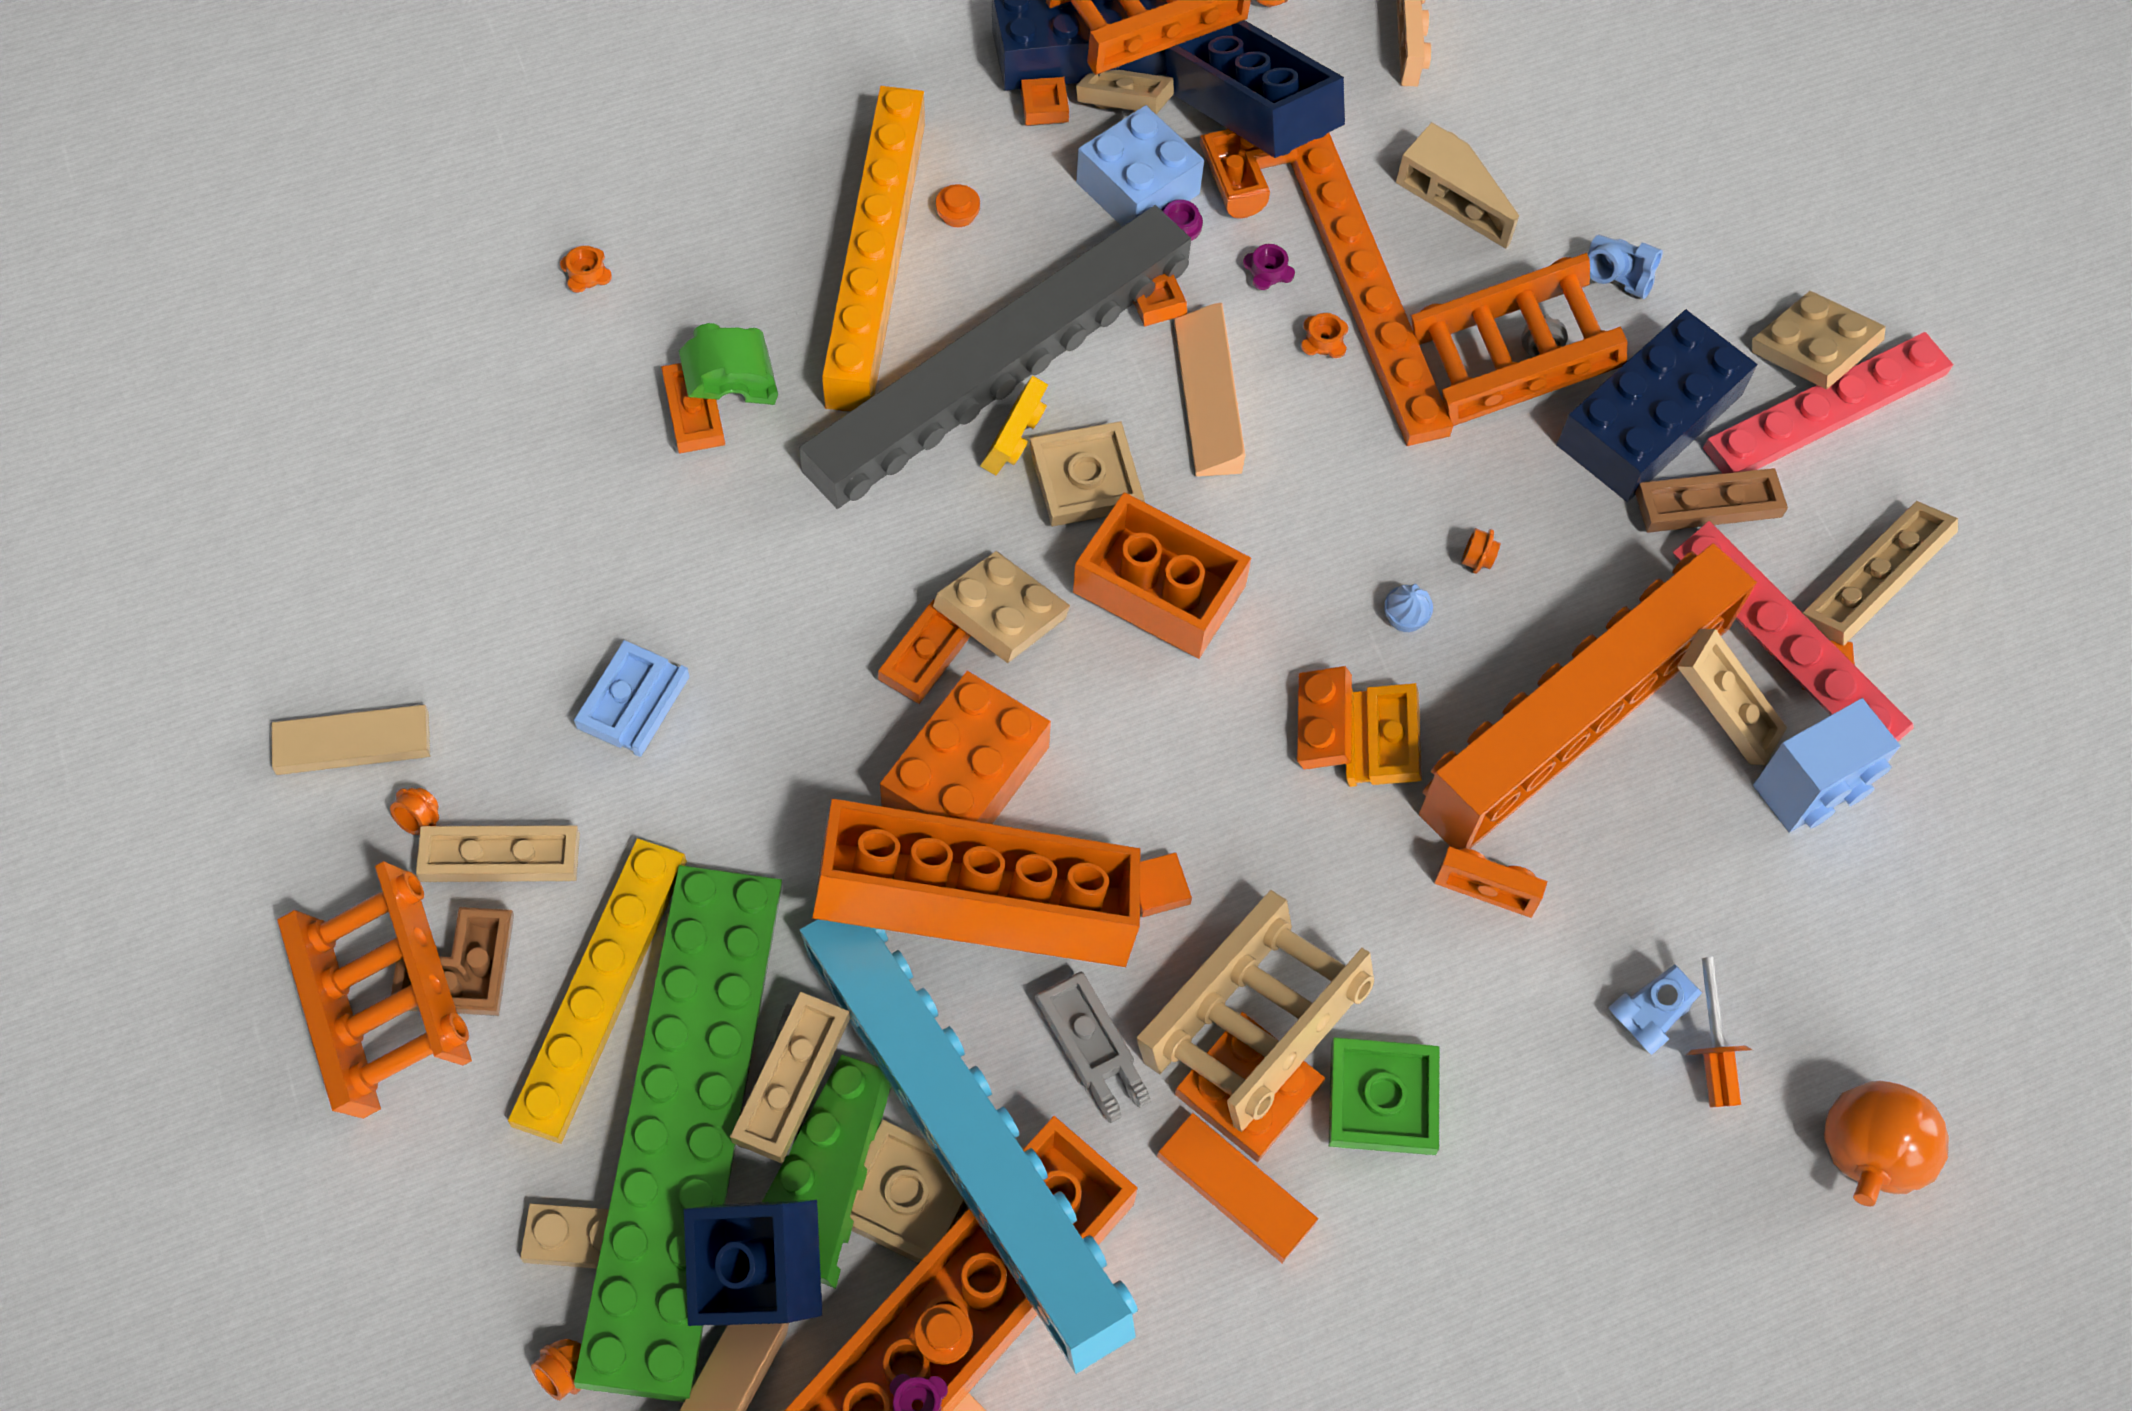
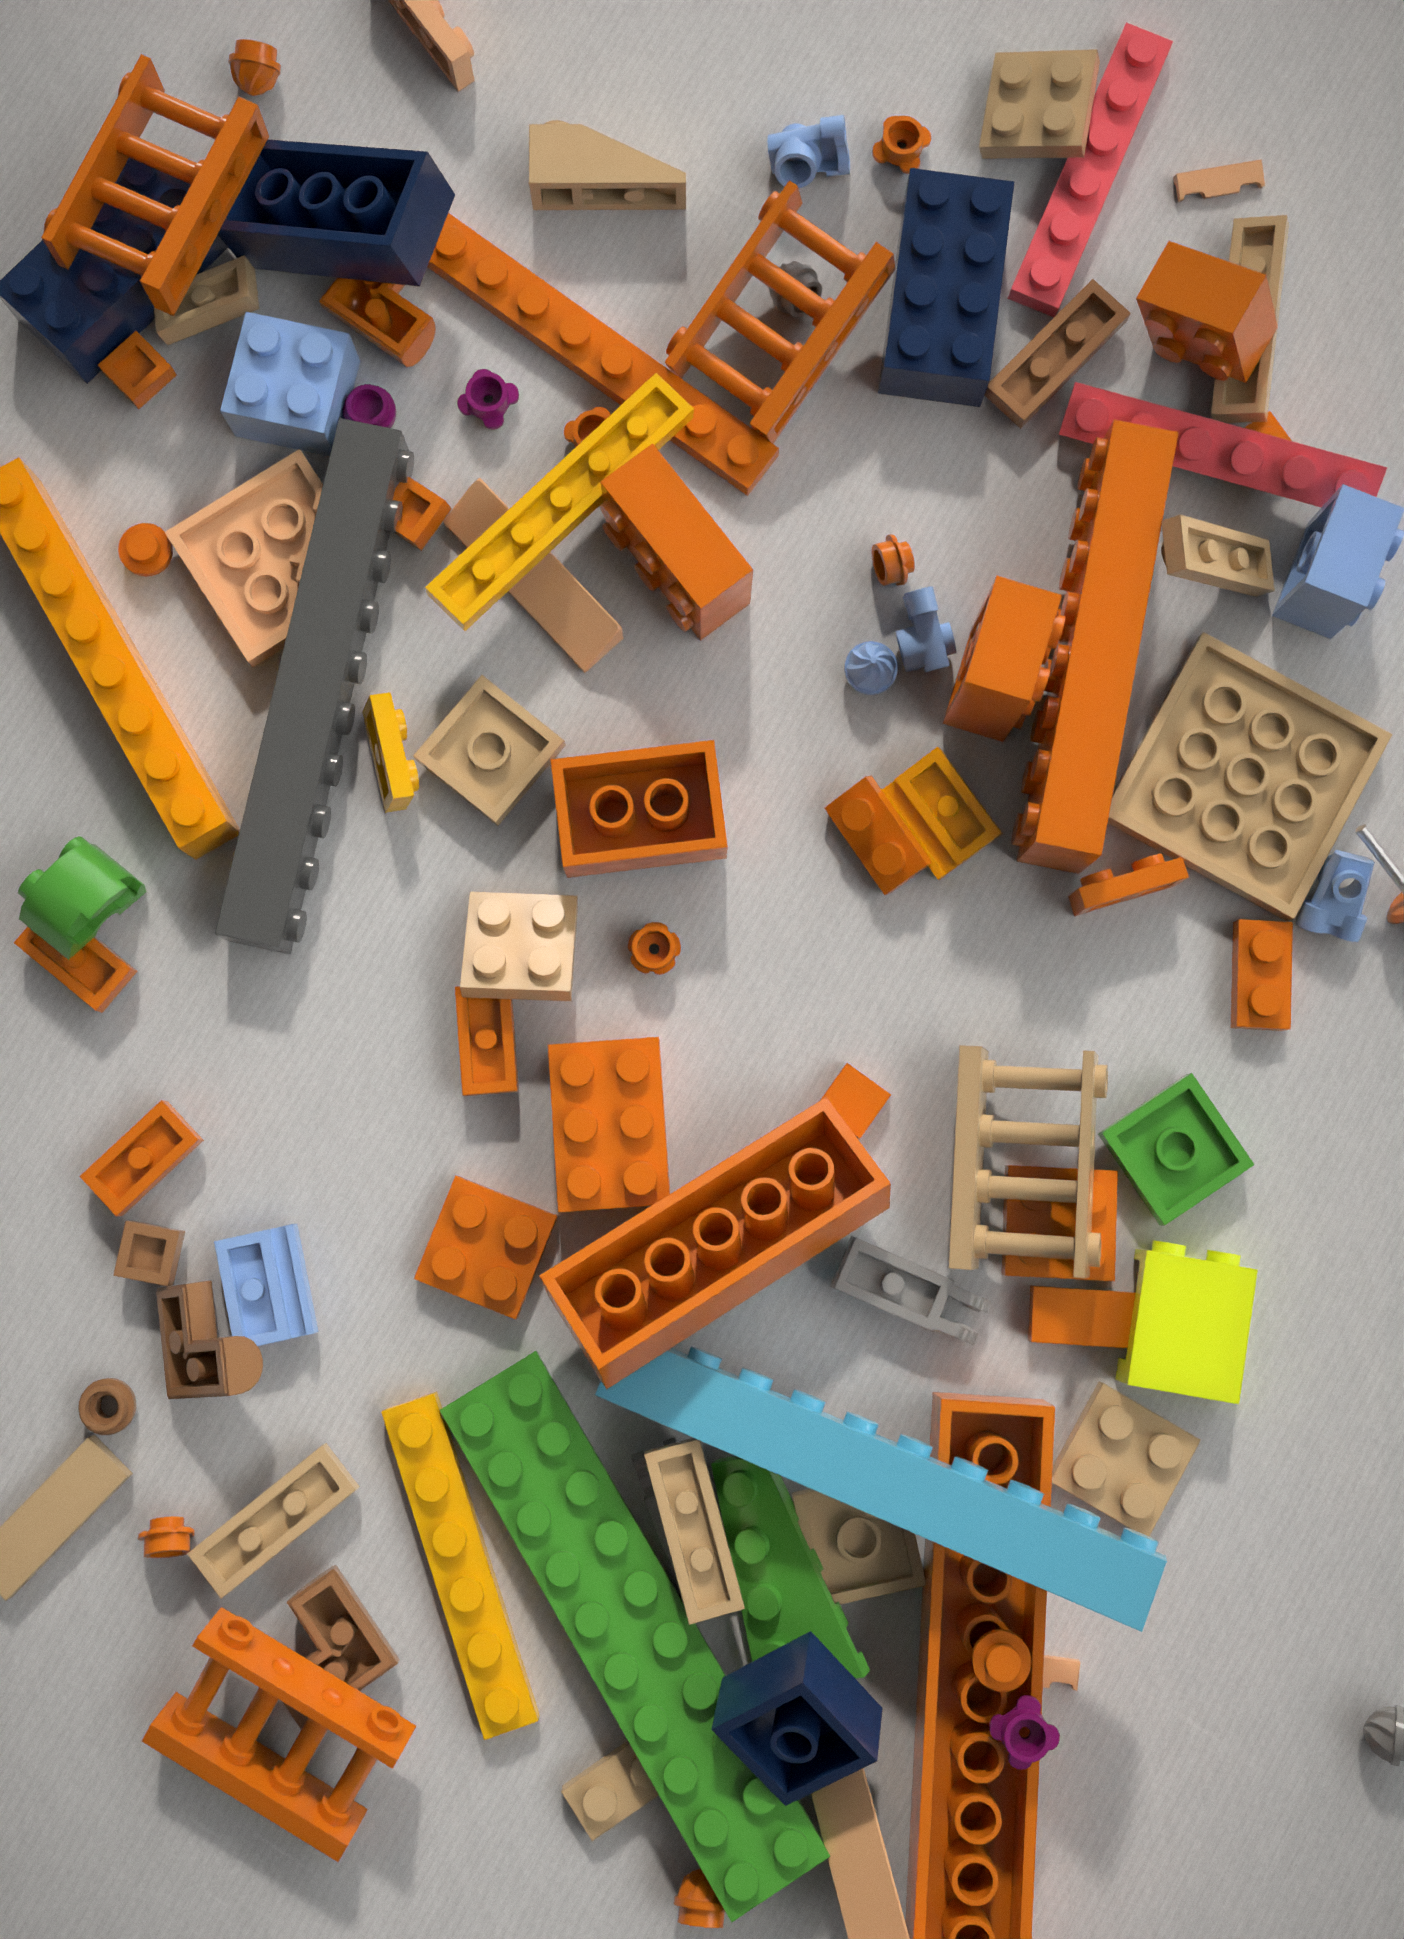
camera: 35 degrees left, 20 degrees up
none -> medium nougat plate [78,1378,136,1435]
none -> orange plate [79,1100,204,1217]
none -> medium nougat plate [113,1220,185,1286]
none -> medium nougat brick [156,1280,263,1399]
none -> light nougat plate [165,449,323,667]
none -> orange plate [414,1176,558,1320]
none -> yellow plate [425,373,694,631]
none -> orange brick [600,443,753,641]
none -> orange plate [628,922,681,975]
none -> orange plate [872,116,931,174]
none -> light blue plate [896,586,957,673]
none -> orange brick [942,575,1066,742]
none -> tan plate [1052,1381,1201,1536]
none -> tan plate [1108,632,1393,922]
none -> neon yellow panel [1115,1240,1258,1404]
none -> orange brick [1136,241,1278,383]
none -> light nougat piece [1173,159,1265,202]
none -> orange plate [1231,919,1293,1031]

